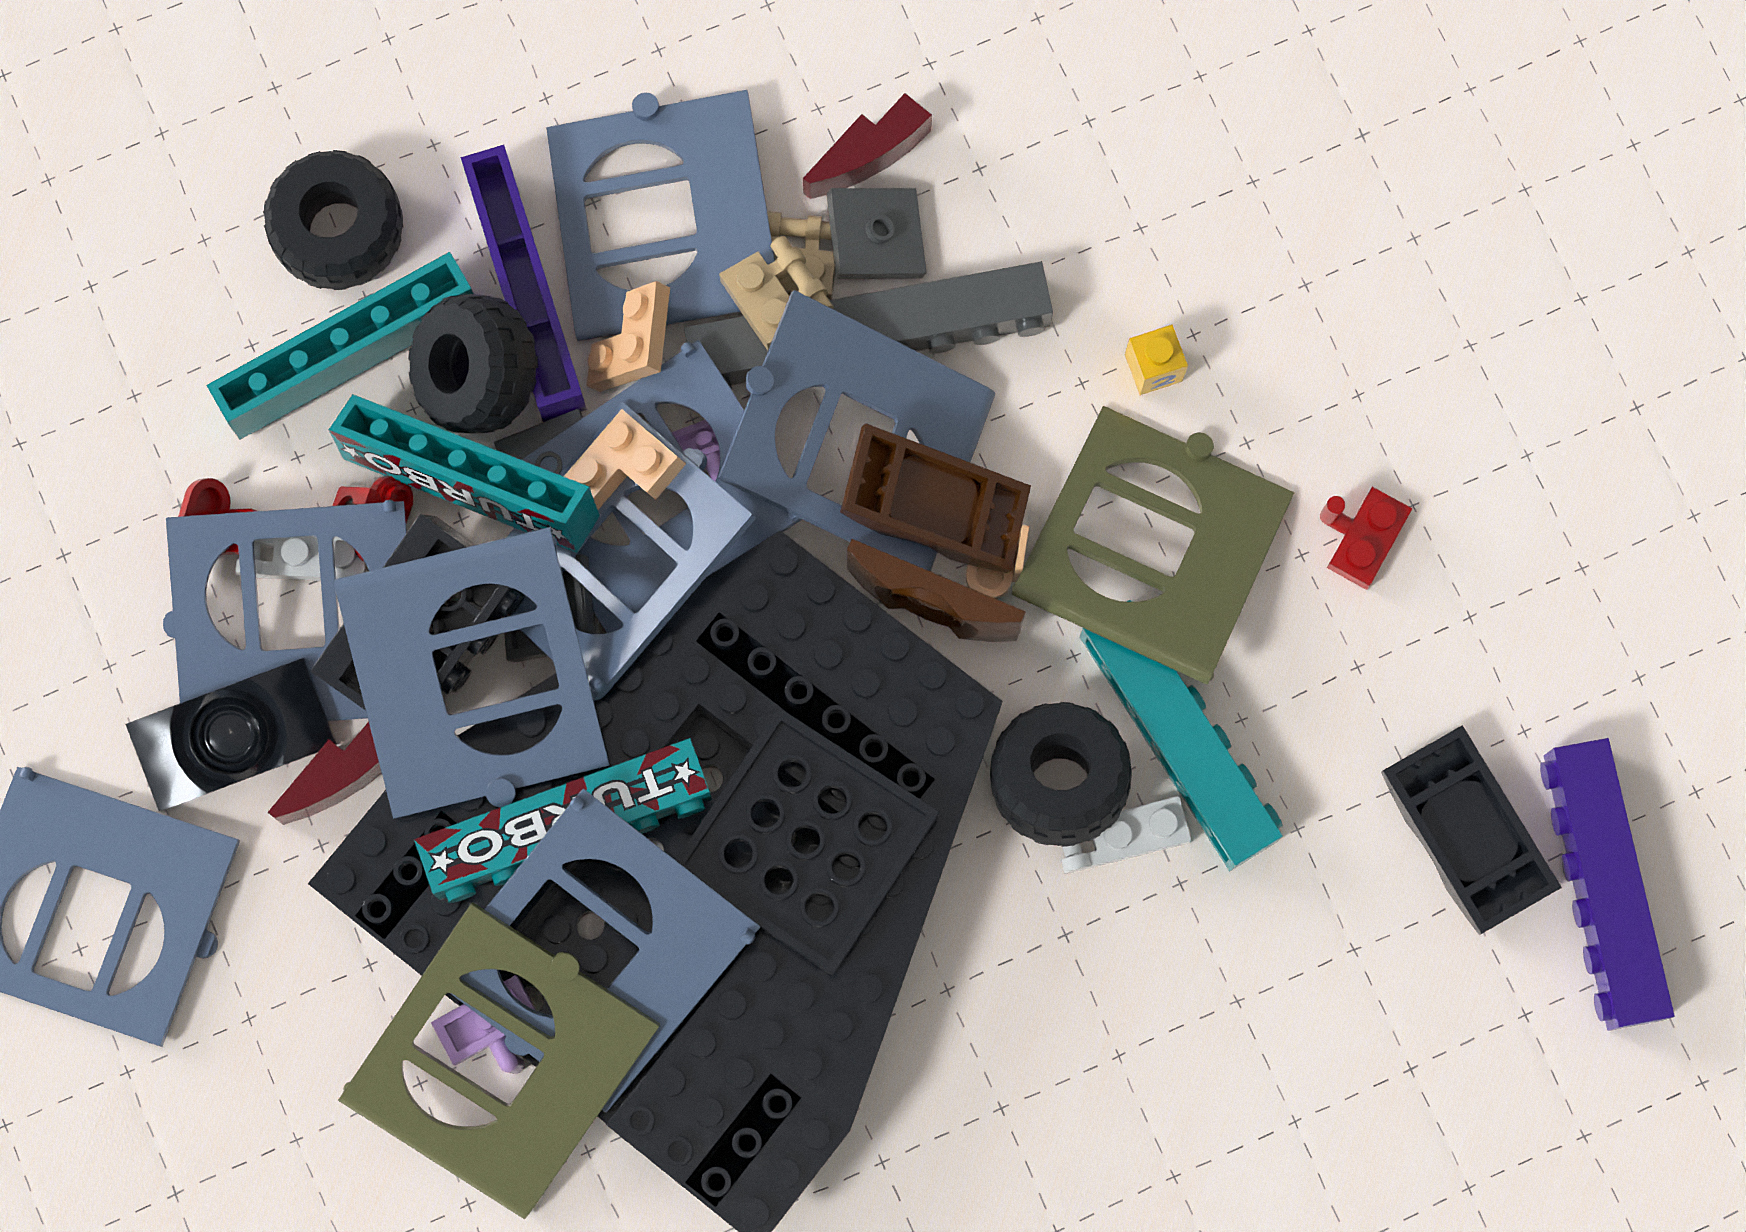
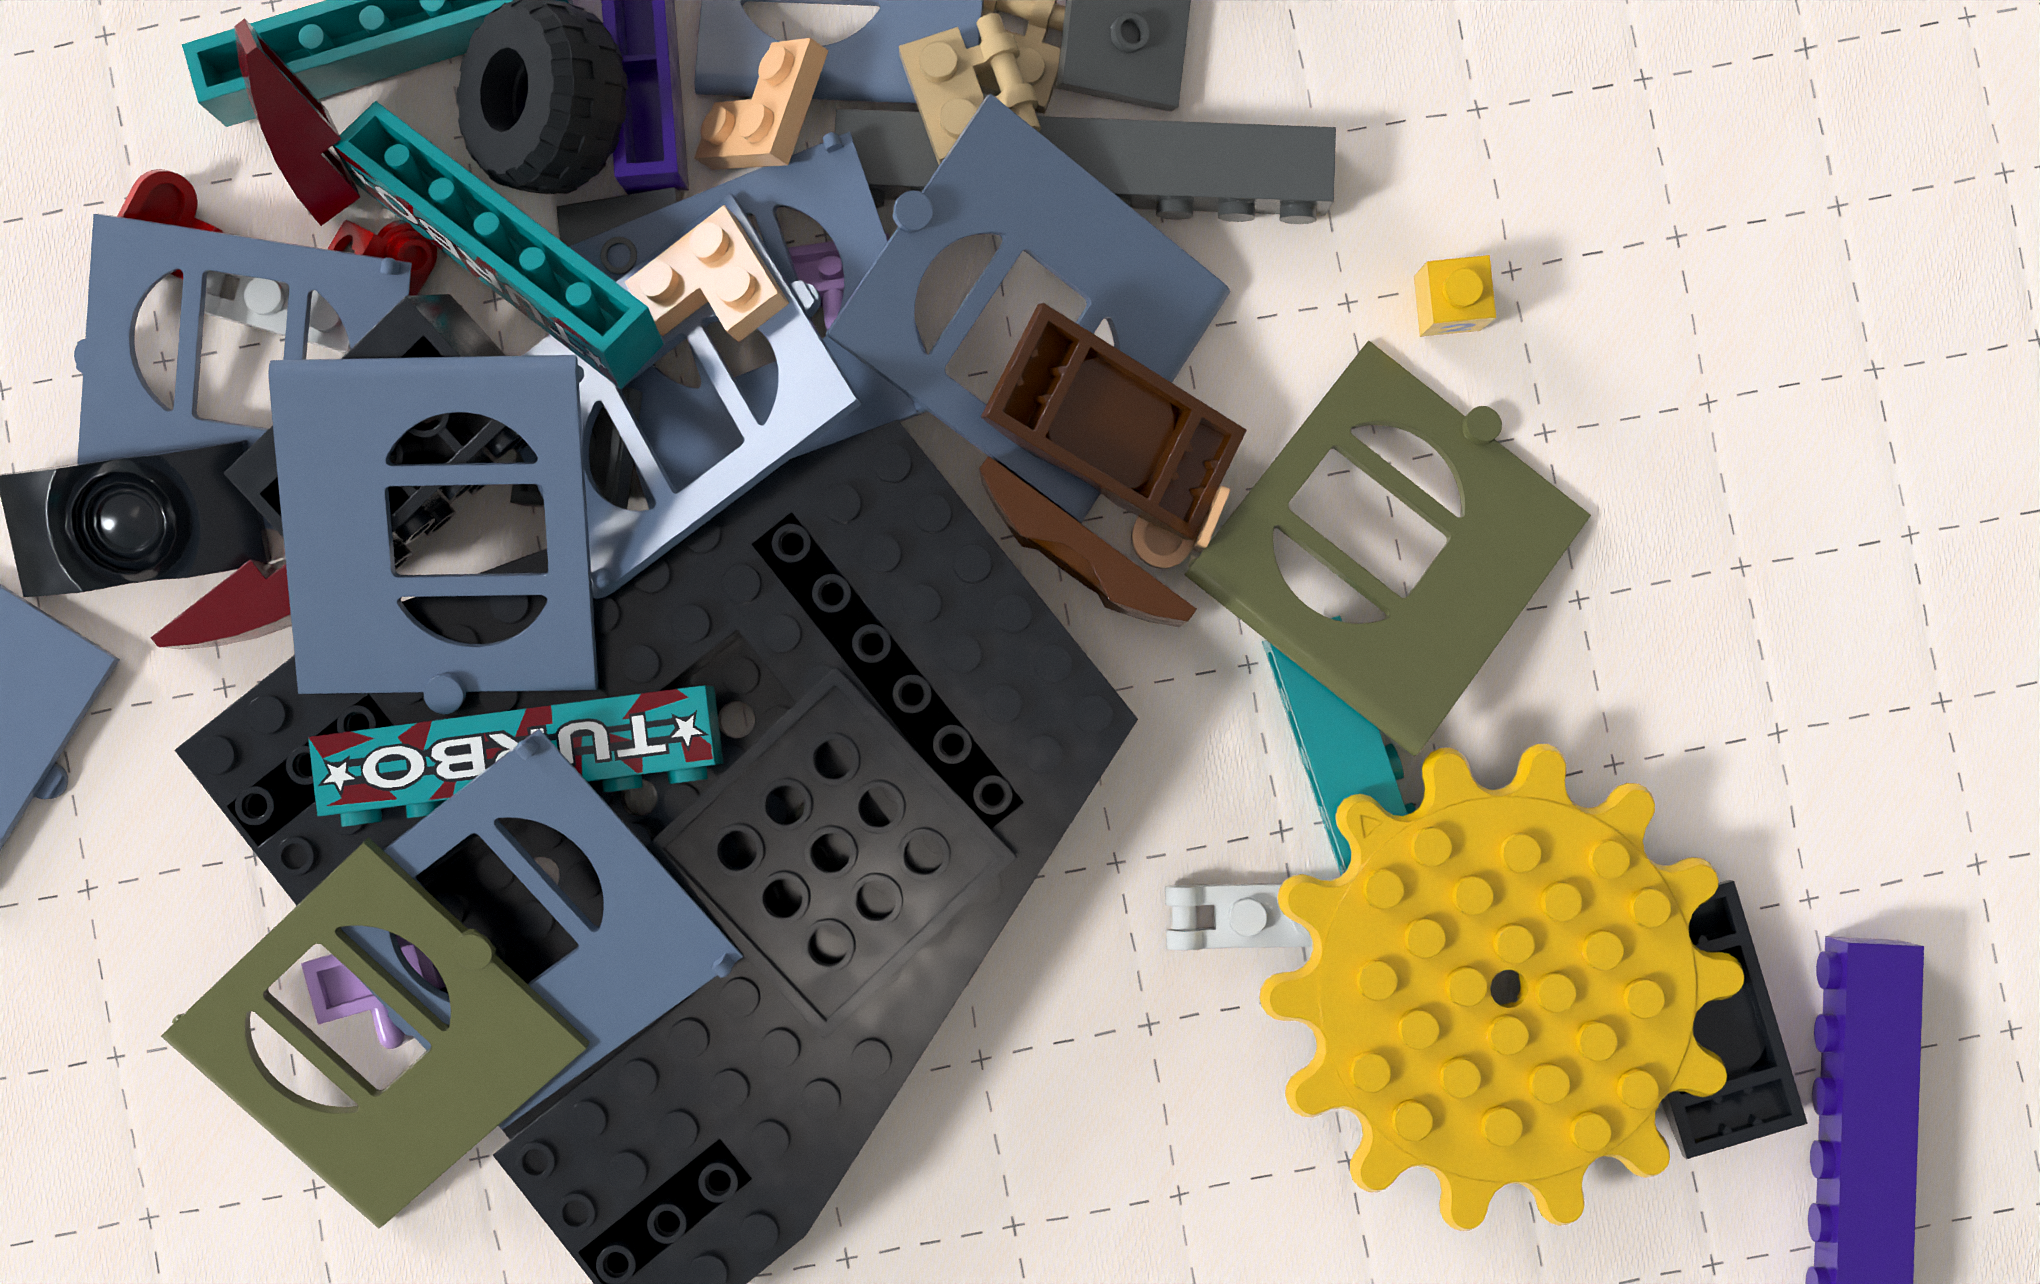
camera: 15 degrees right, 10 degrees up
black tyre [990,702,1132,847] -> none
red plate [1320,486,1413,590] -> none
none -> dark red slope [234,18,361,226]
none -> yellow plate [1259,744,1744,1231]

